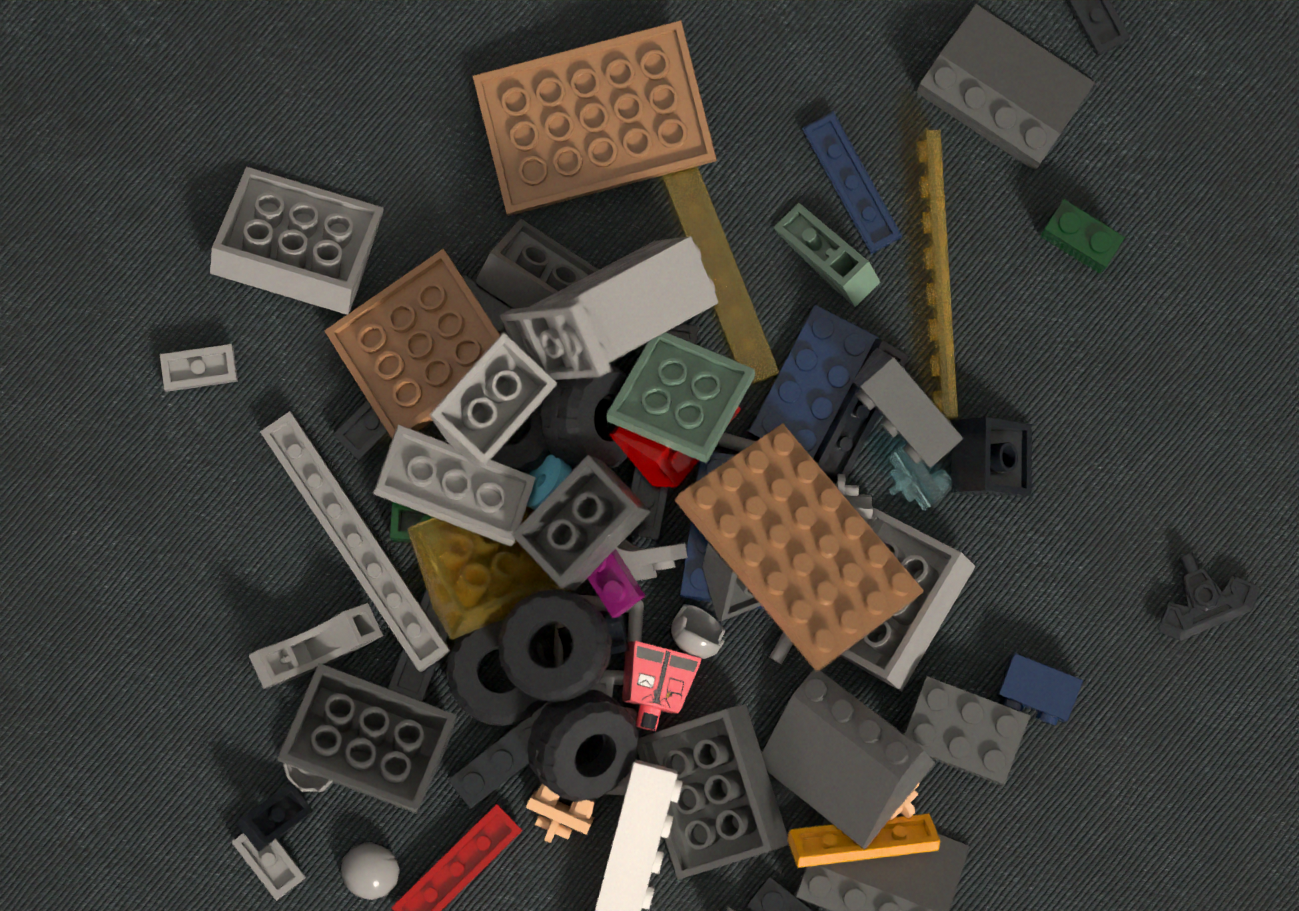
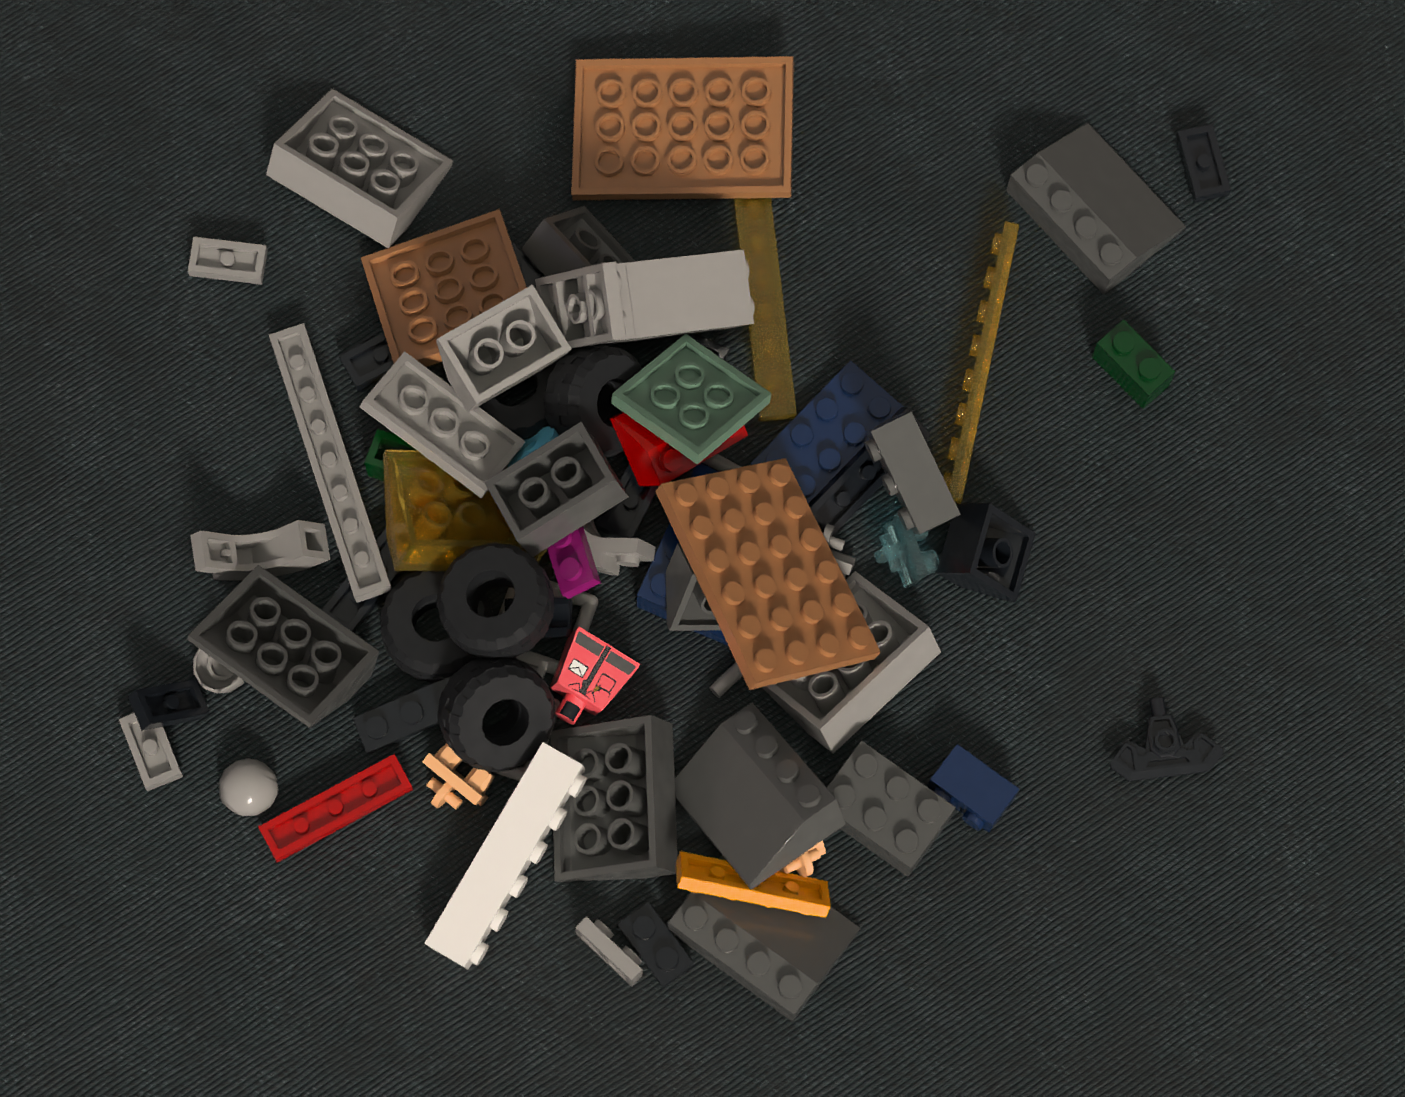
camera: 15 degrees right, 10 degrees down
light grey hair [671,604,725,659] -> none
sand green slope [773,203,880,307] -> none
dark blue tile [801,112,902,255] -> none

